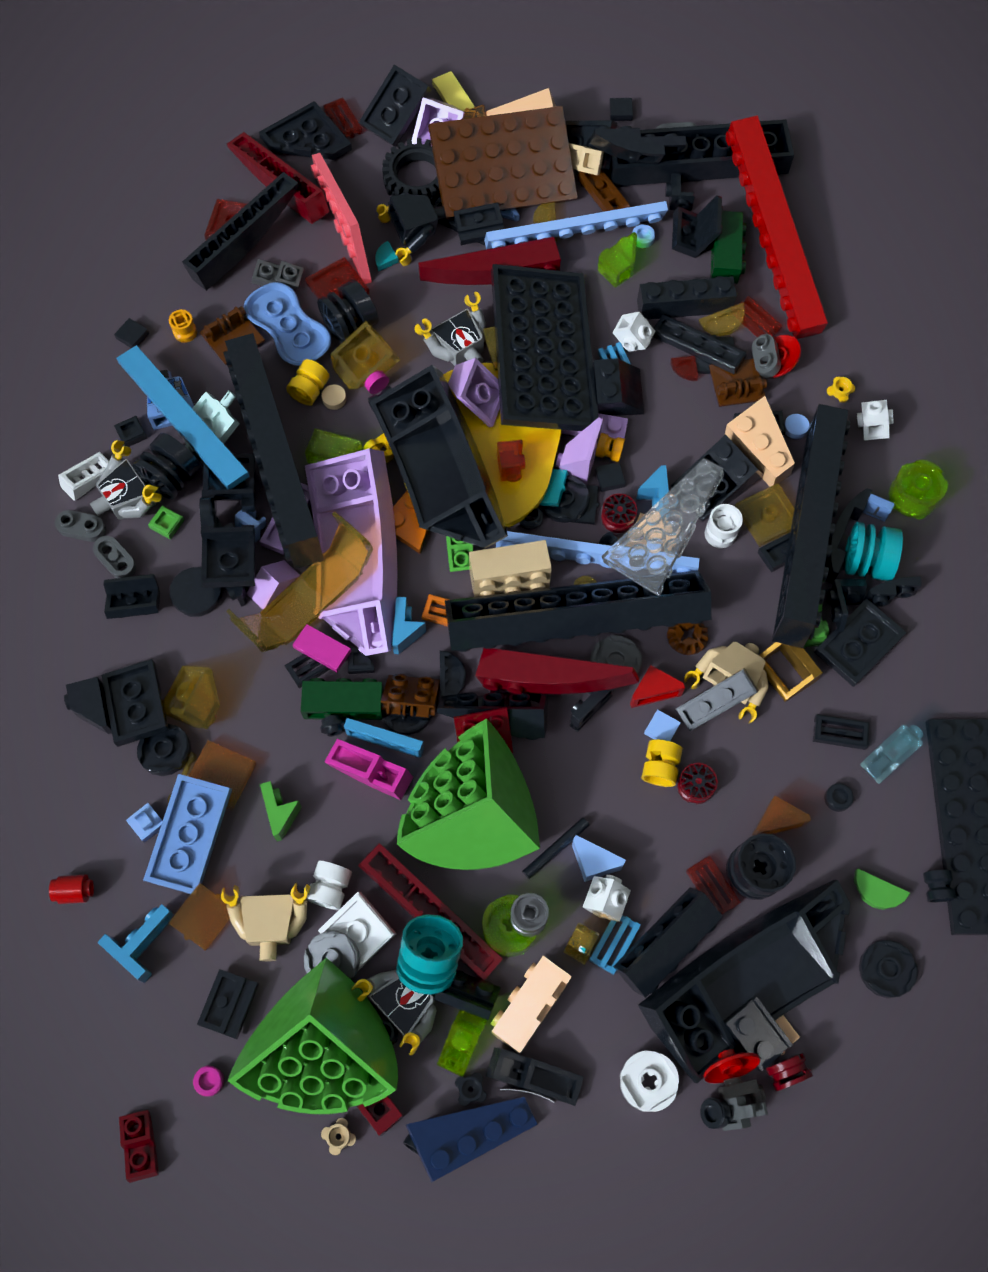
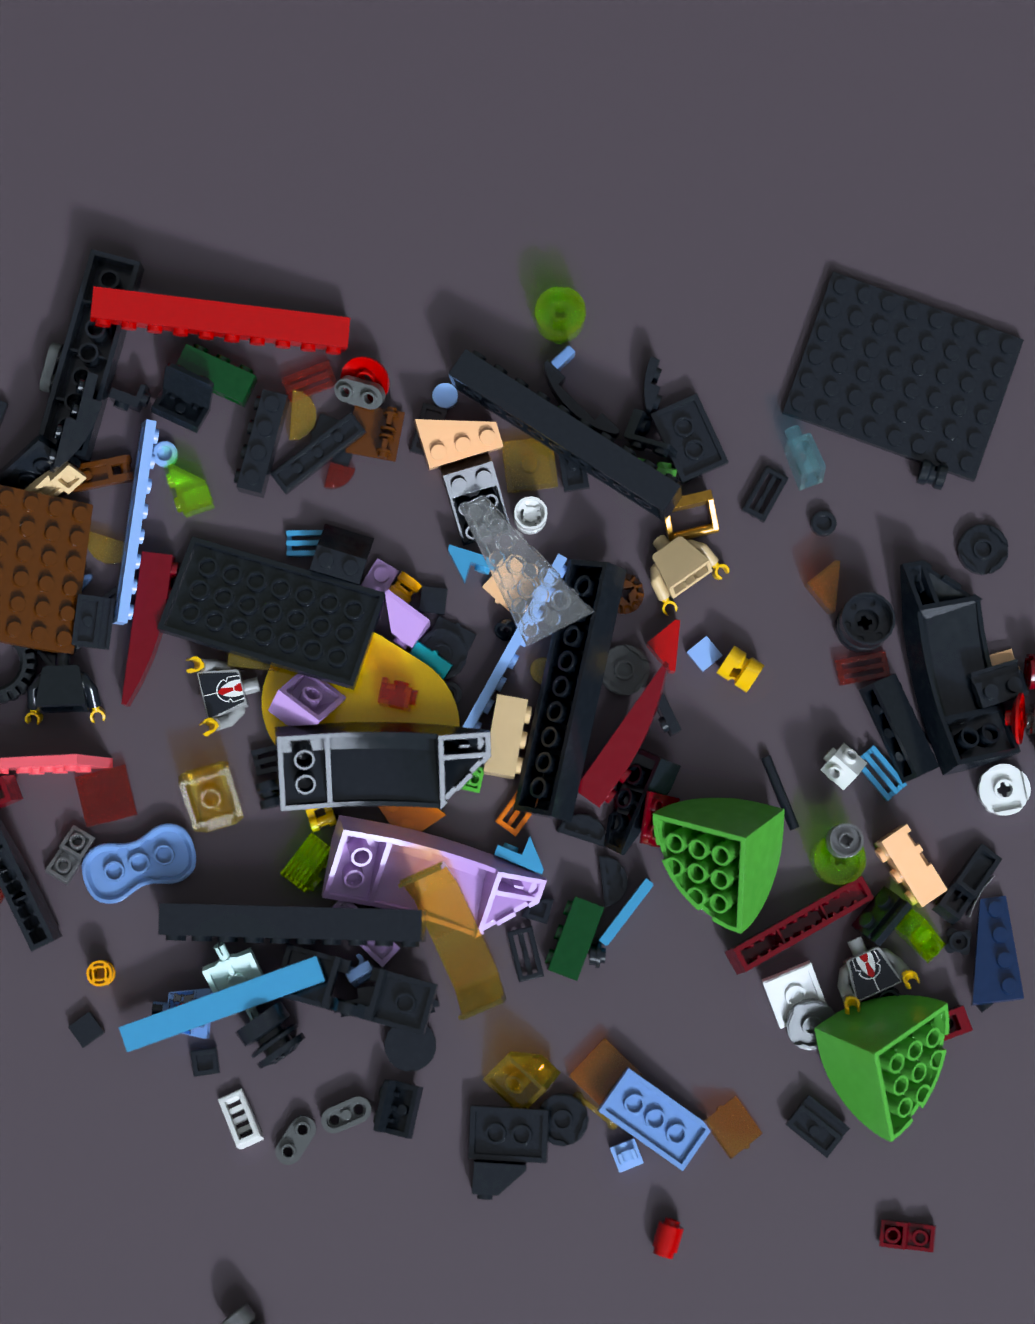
camera: 75 degrees left, 15 degrees up
torso [90,440,162,519] -> none
dark azure bracket [97,904,176,983] -> none
bright green tile [148,505,184,540] -> none
dark pink tile [193,1066,224,1097] -> none
reddish brown hinge [200,306,265,365] -> none
tan torso [221,883,310,961] -> none
lavender slope [247,560,302,611] -> none
bright green slope [260,781,302,841] -> none
yellow wheel [286,359,330,406] -> none
dark pink tile [293,624,351,673] -> none
white wheel [306,861,352,910] -> none
black wheel [317,279,379,344] -> none
tan plate [321,1118,356,1155] -> none
tan tile [322,385,346,410] -> none
dark pink slope [325,739,413,800] -> none
dark pink tile [365,371,389,394] -> none
teal tile [375,241,399,272] -> none
reddish brown hinge [381,674,440,718] -> none
teal wheel [396,914,463,995] -> none
clear yellow leg [563,923,600,965] -> none
light blue slope [572,835,626,882] -> none
dark red wheel [601,493,637,533] -> none
white brick [613,312,655,352] -> none
tile [676,668,759,731] -> none
dark red wheel [677,763,718,805] -> none
yellow plate [827,377,855,403] -> none
teal wheel [845,522,903,581] -> none
bright green tile [854,869,910,910] -> none
white brick [857,400,894,440] -> none

